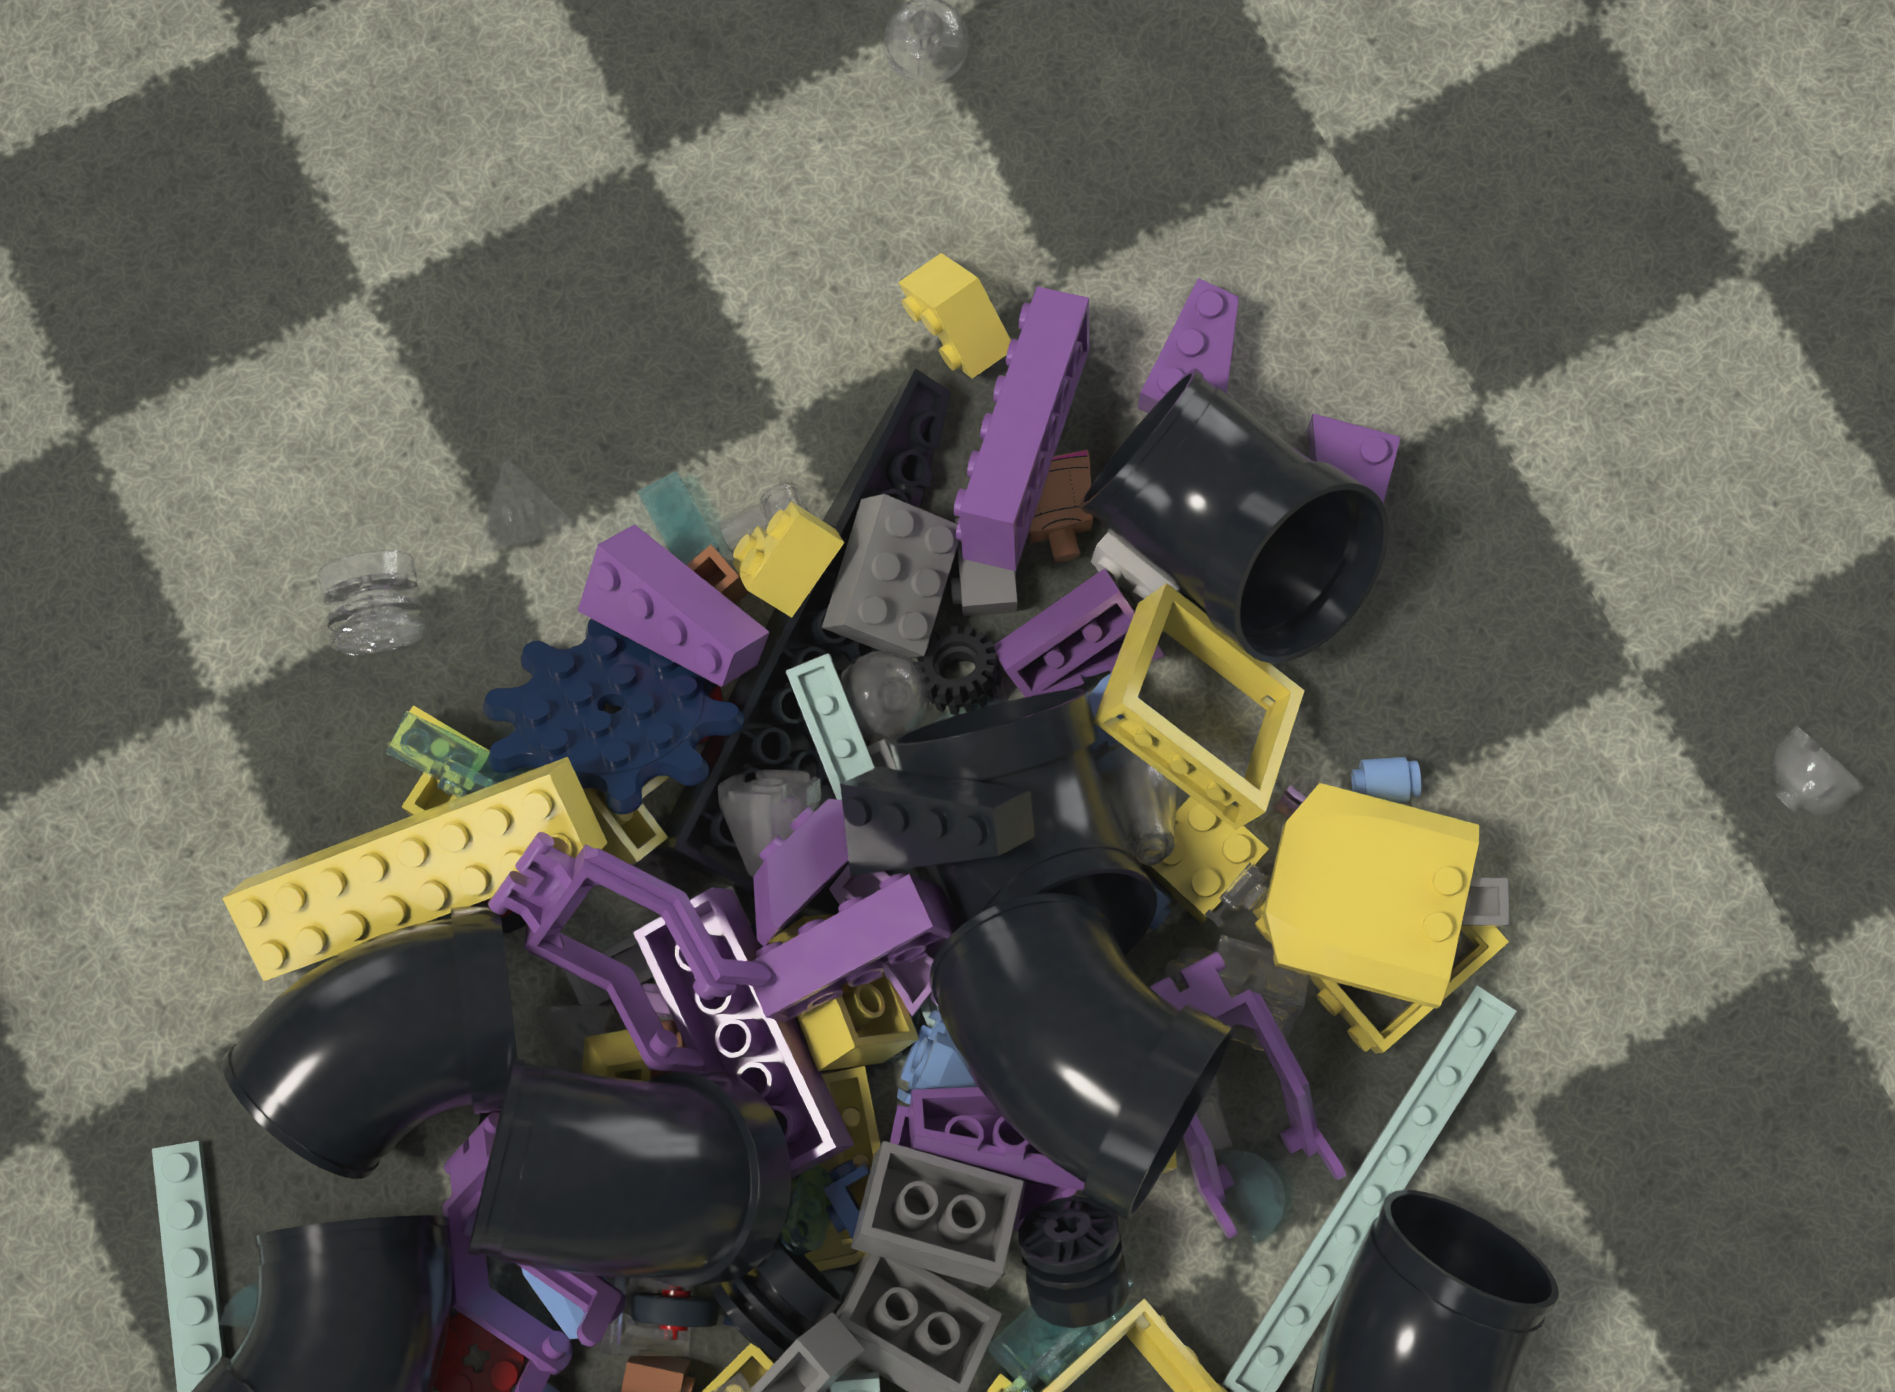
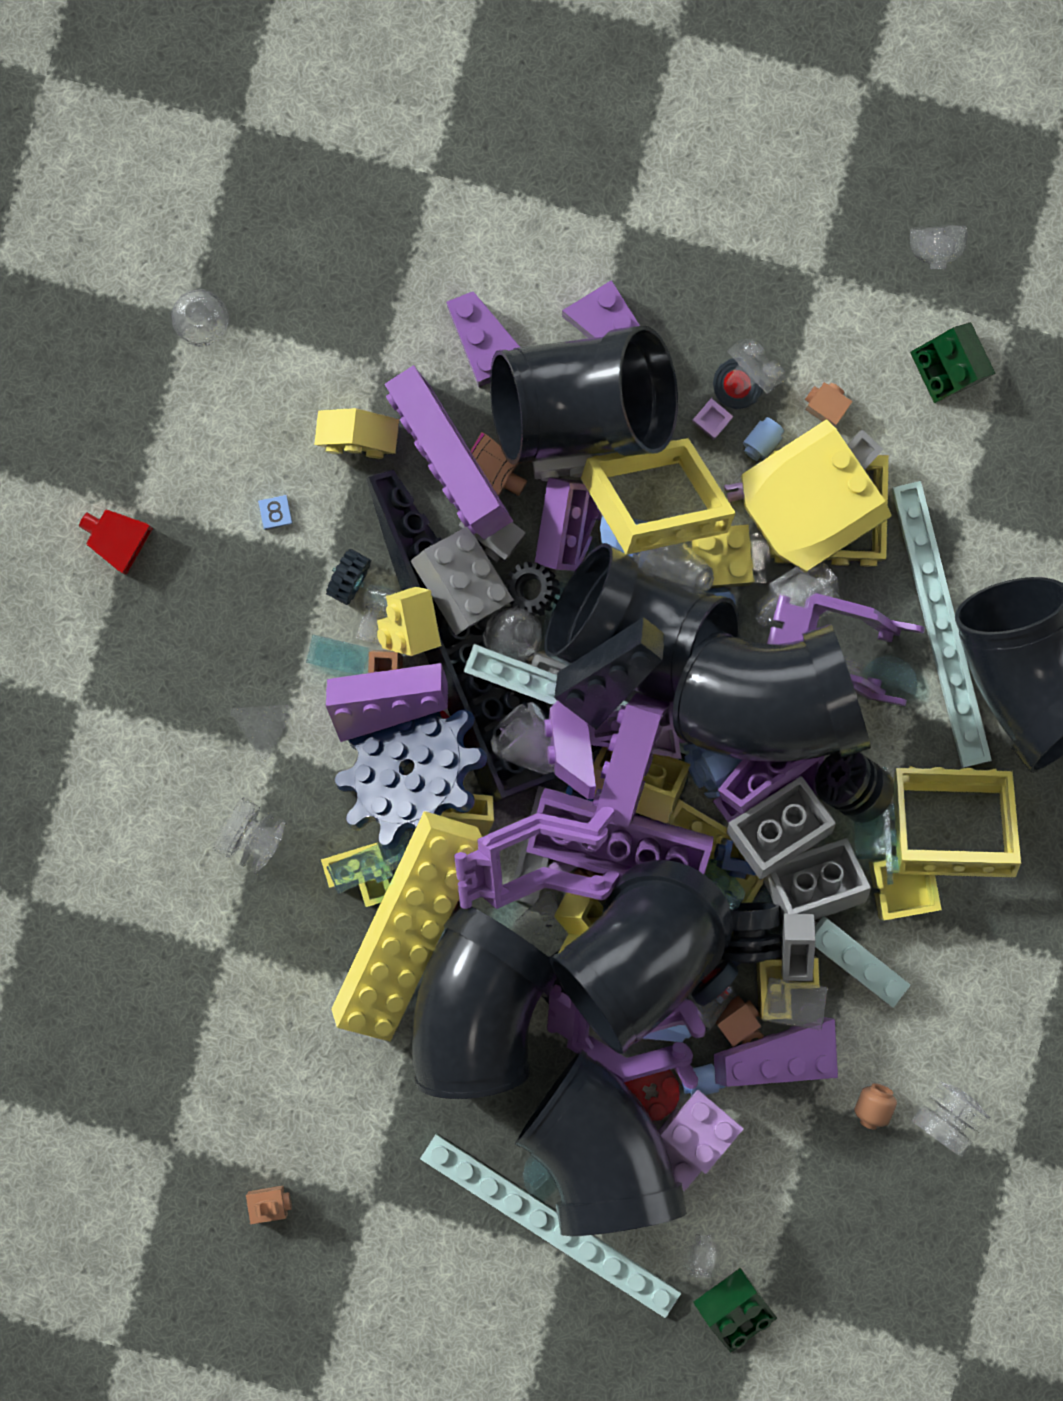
camera: 50 degrees left, 10 degrees up
none -> red torso [79,509,153,575]
none -> light blue tile [258,495,293,530]
none -> black wheel [326,549,372,605]
none -> lavender plate [692,398,733,440]
none -> clear plate [713,338,787,410]
none -> nougat brick [805,382,853,427]
none -> dark green slope [910,322,996,403]

